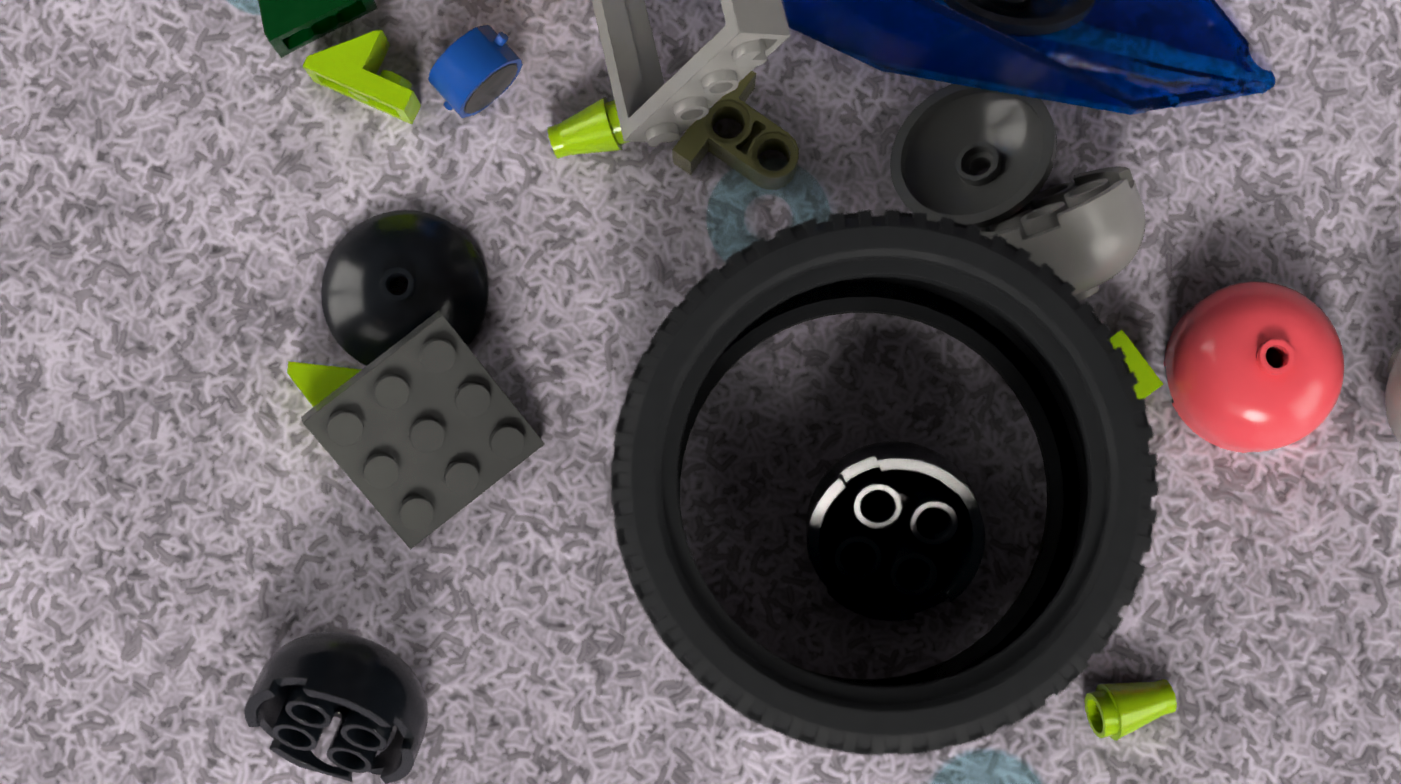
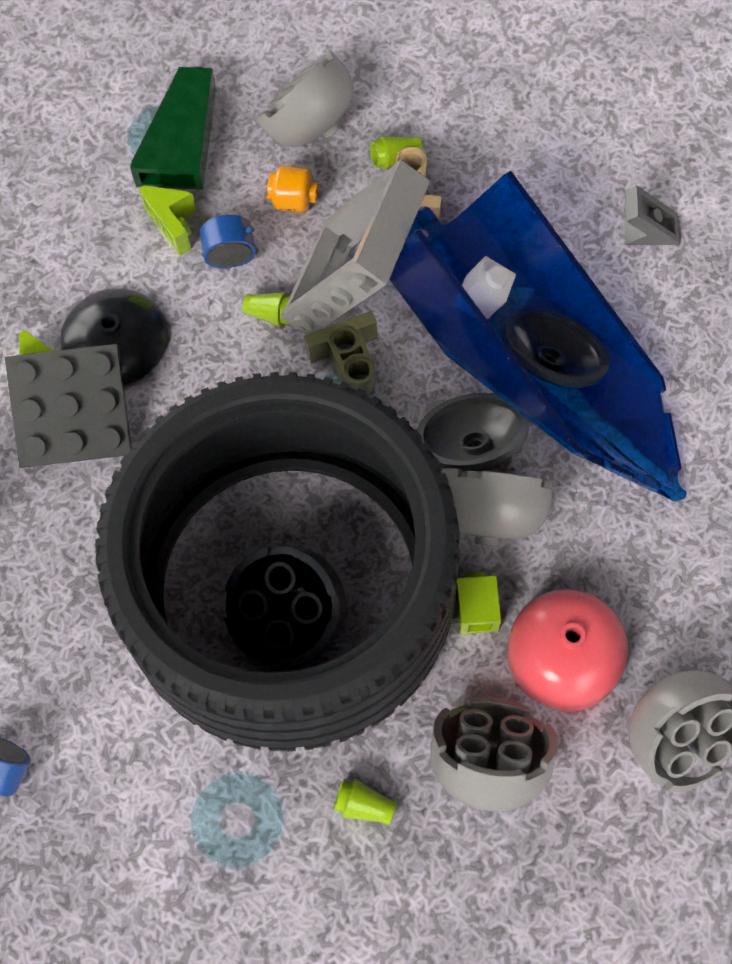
camera: 35 degrees right, 15 degrees down
none -> light grey cylinder [430,697,558,811]

